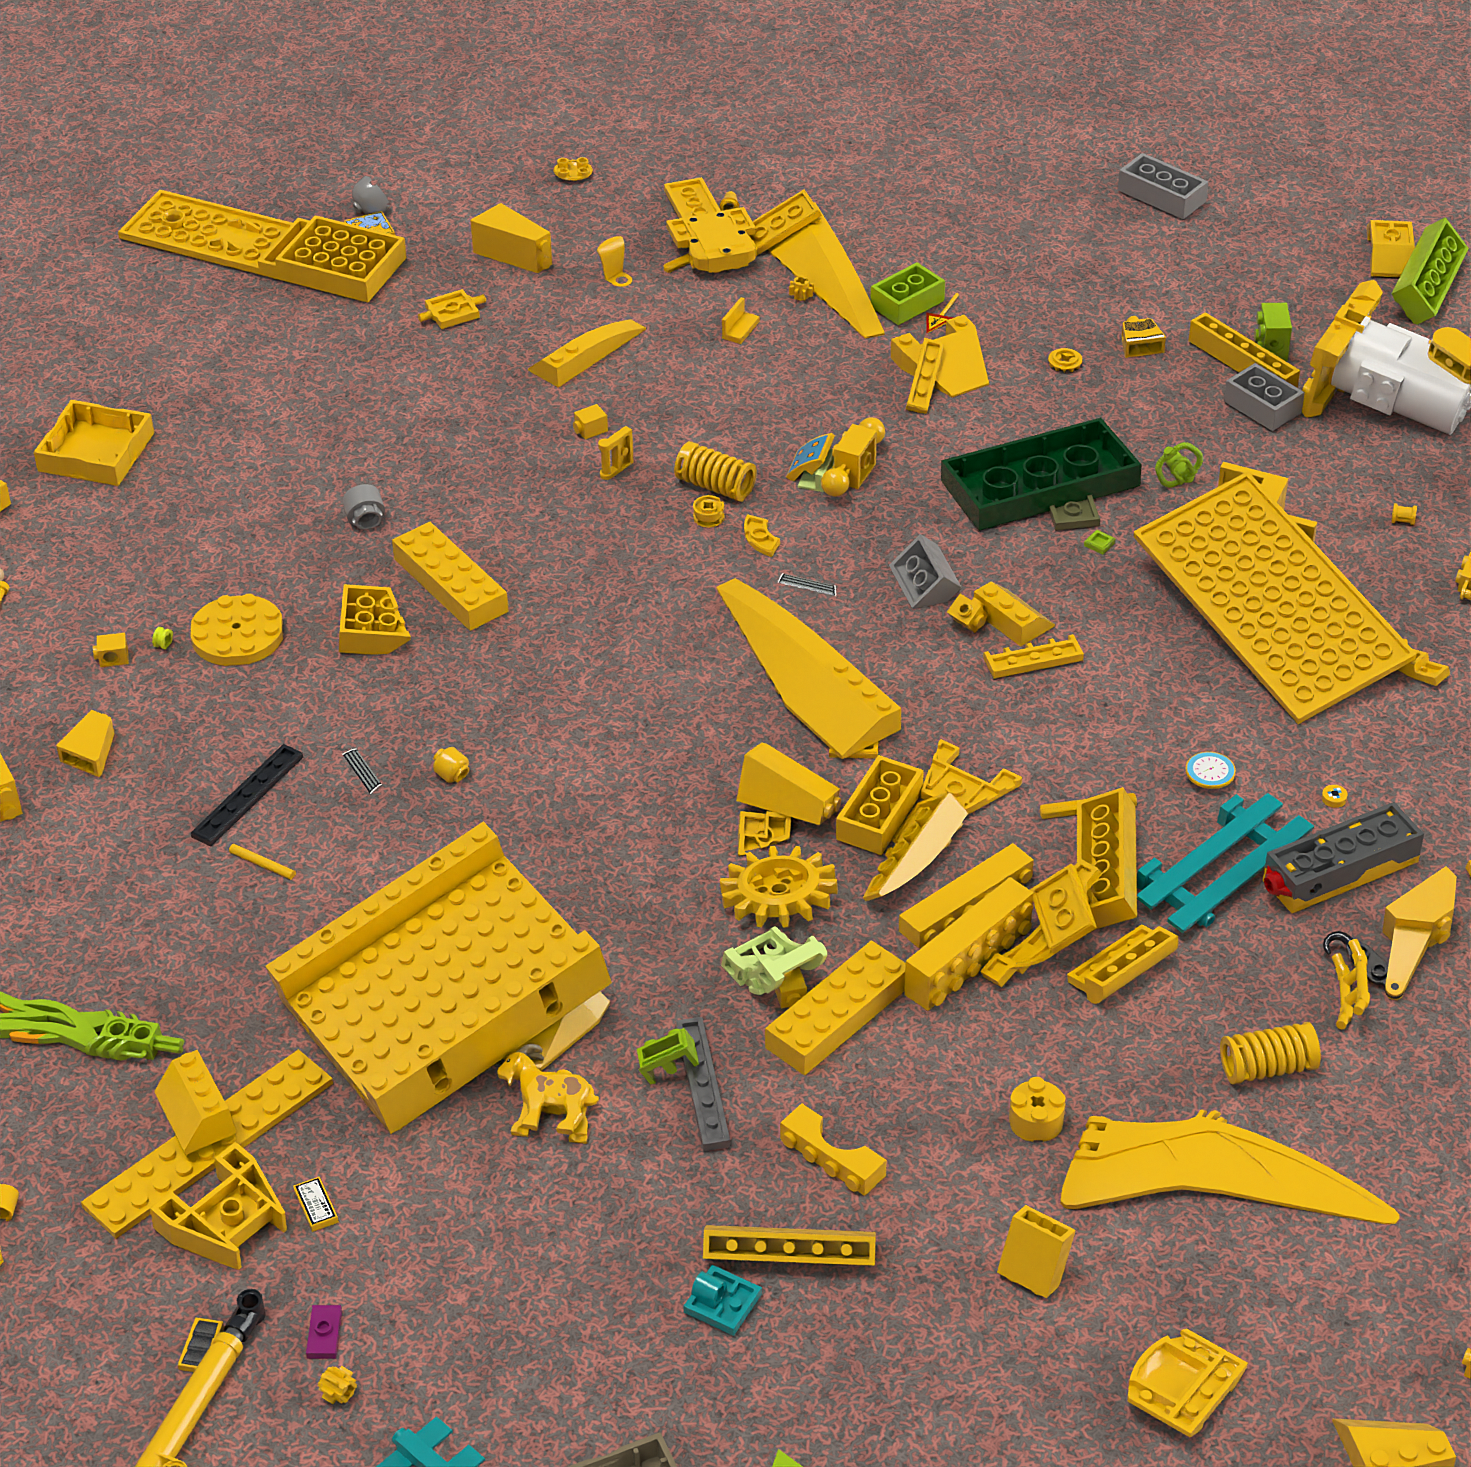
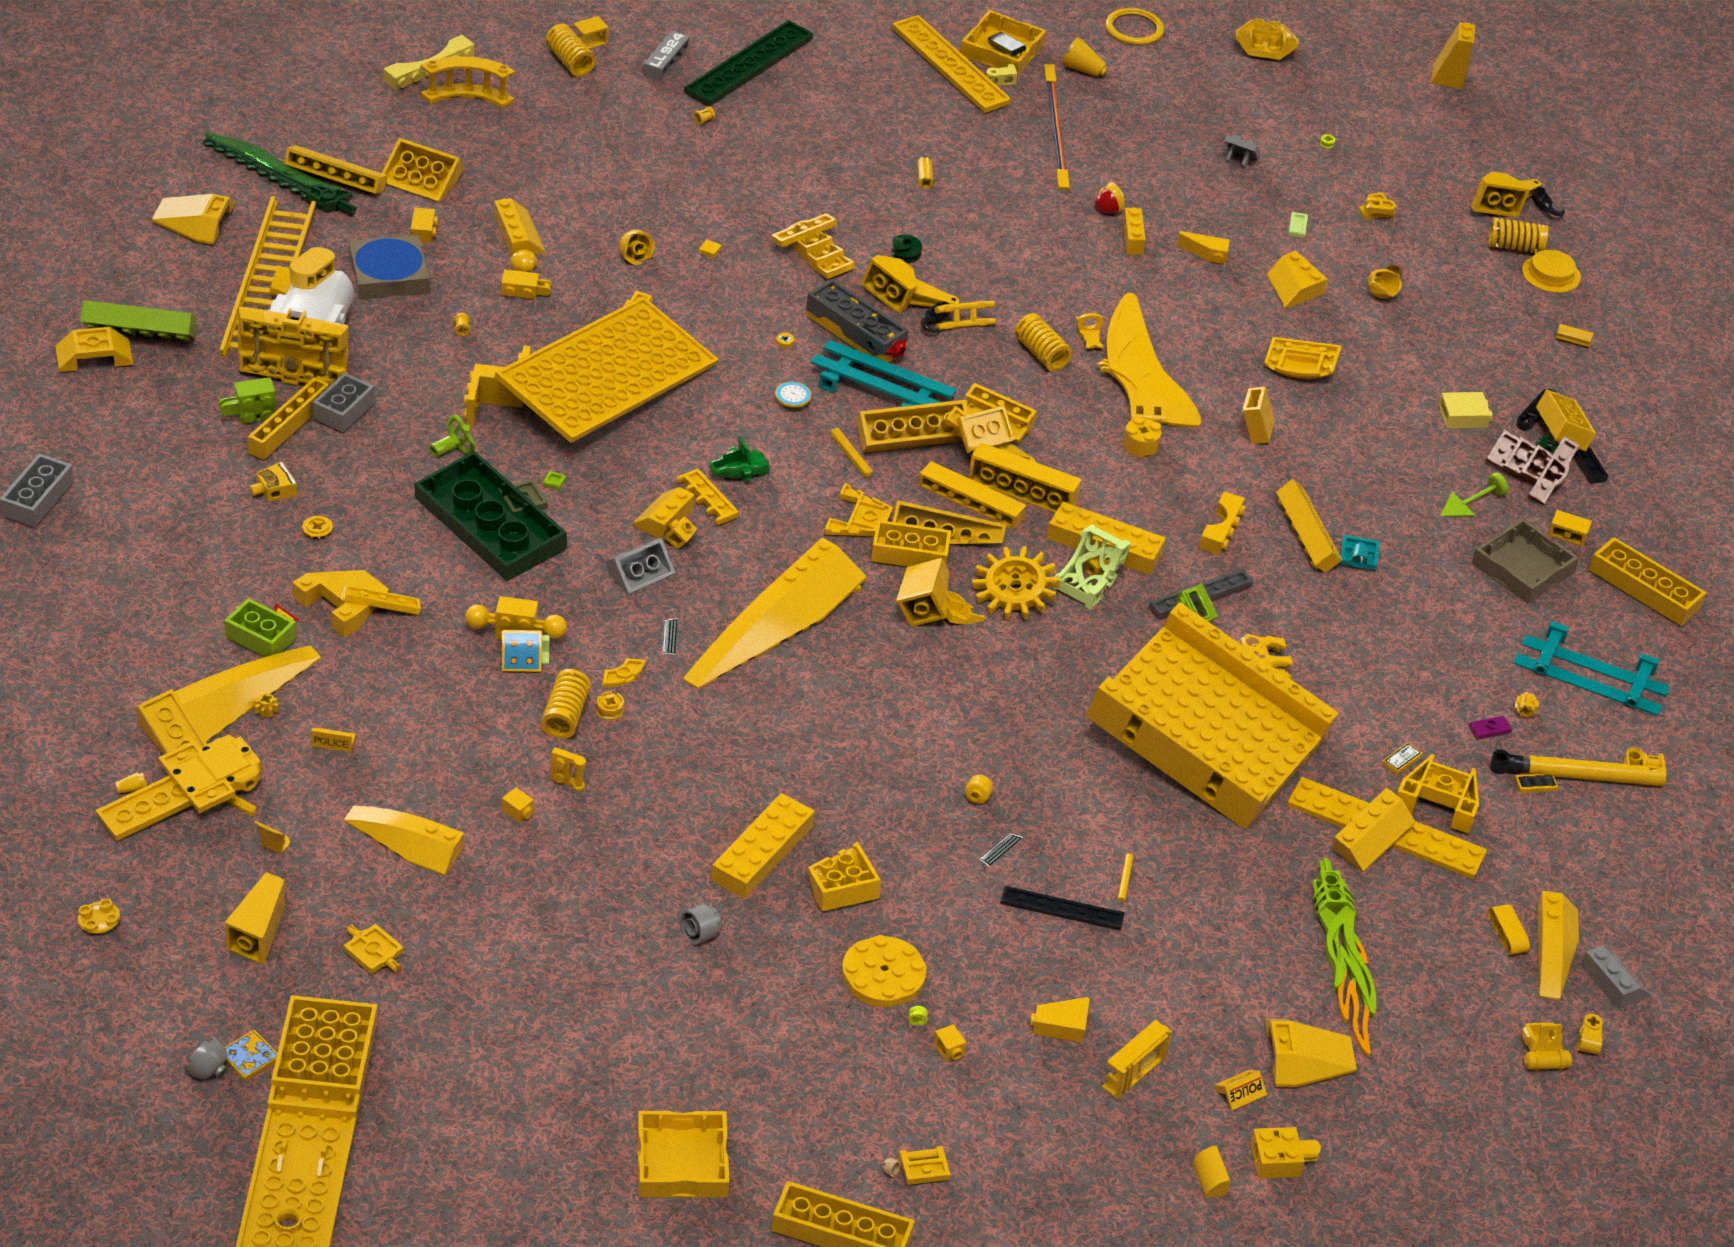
camera: 115 degrees left, 0 degrees up
none -> green piece [710,435,770,481]
none -> yellow hair [1075,313,1104,349]

